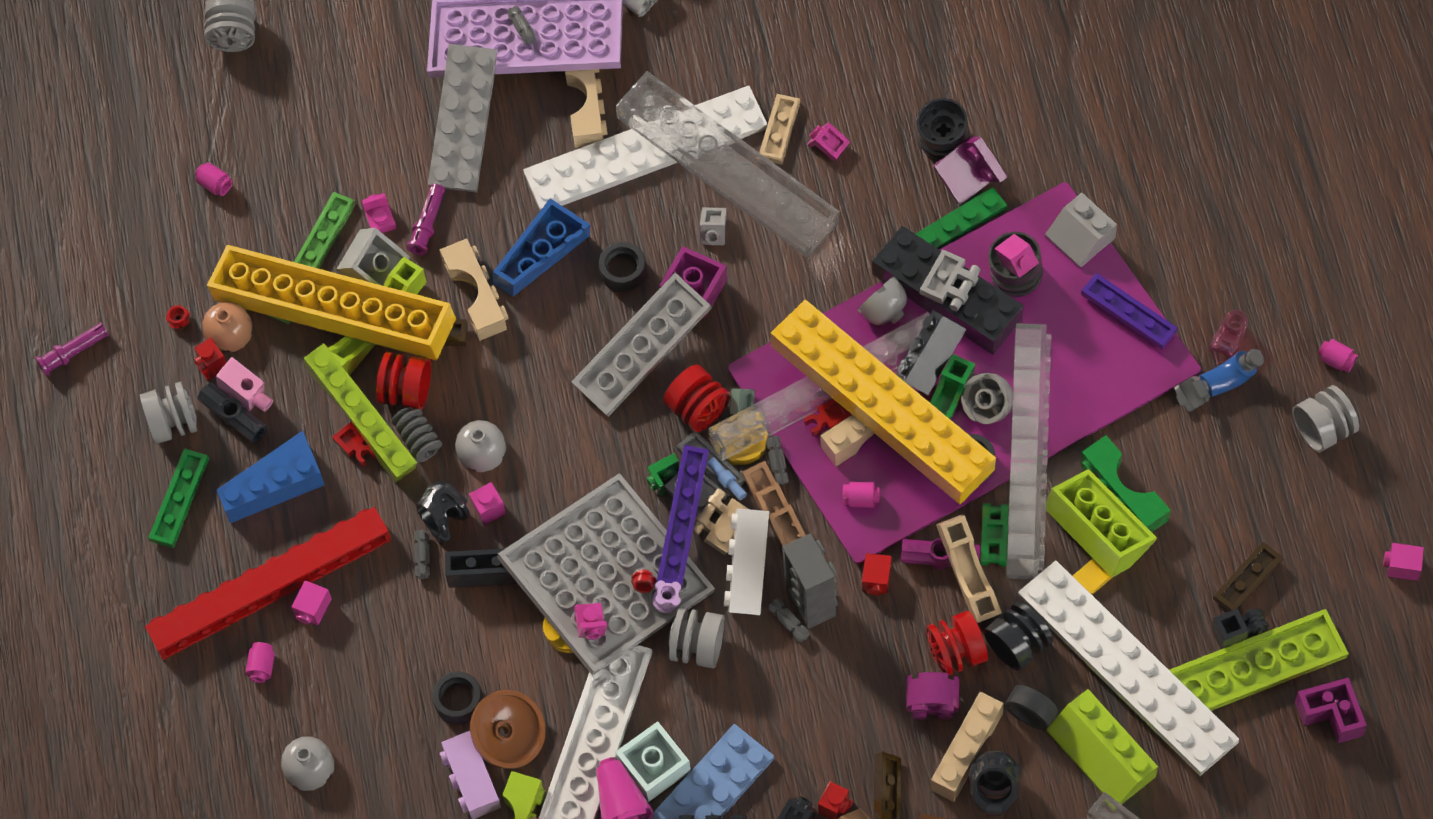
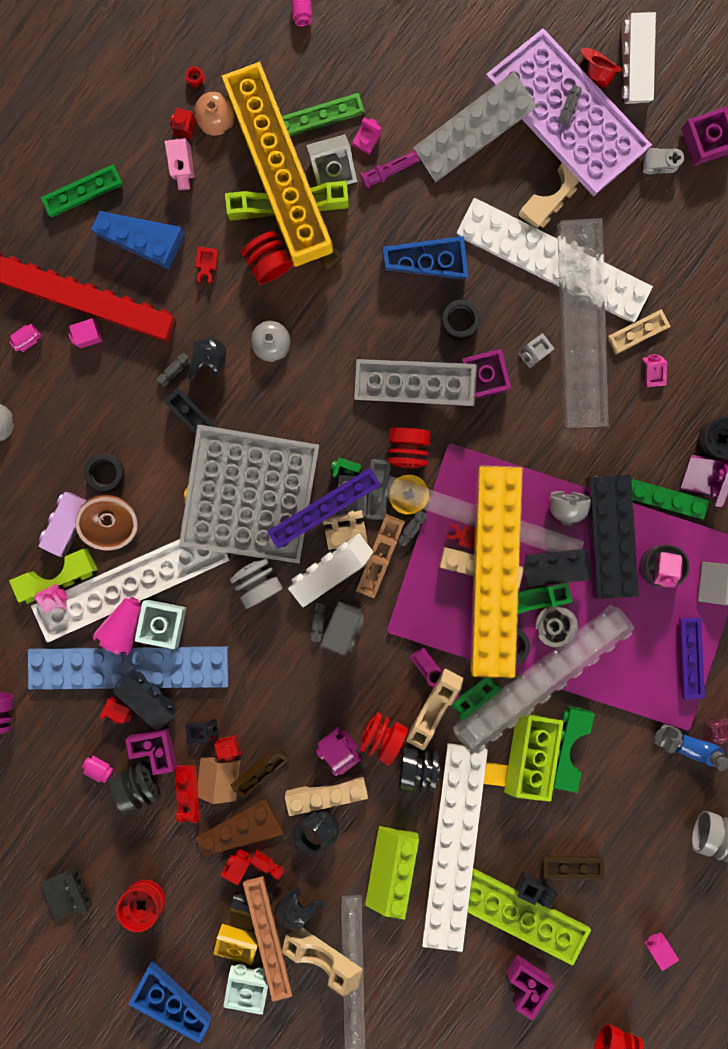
camera: 45 degrees right, 25 degrees up
magenta pin [35,322,109,377] -> none
light grey wheel [140,382,197,444] -> none
black piece [197,382,267,444] -> none
lime arch [303,344,417,483] -> none
dark grey piece [391,407,442,463] -> none
tan arch [440,239,509,341] -> none
dark pink brick [469,482,506,526] -> none
dark pink bracket [574,603,607,640] -> none
red plate [631,569,656,593] -> none
lavender brick [652,580,681,613] -> none
medium blue bar [707,457,747,500] -> none
sand green plate [730,388,755,415] -> none
dark pink brick [843,482,880,508] -> none
red brick [862,553,891,596] -> none
light grey plate [920,250,981,311] -> none
black tyre [1005,685,1058,730] -> none

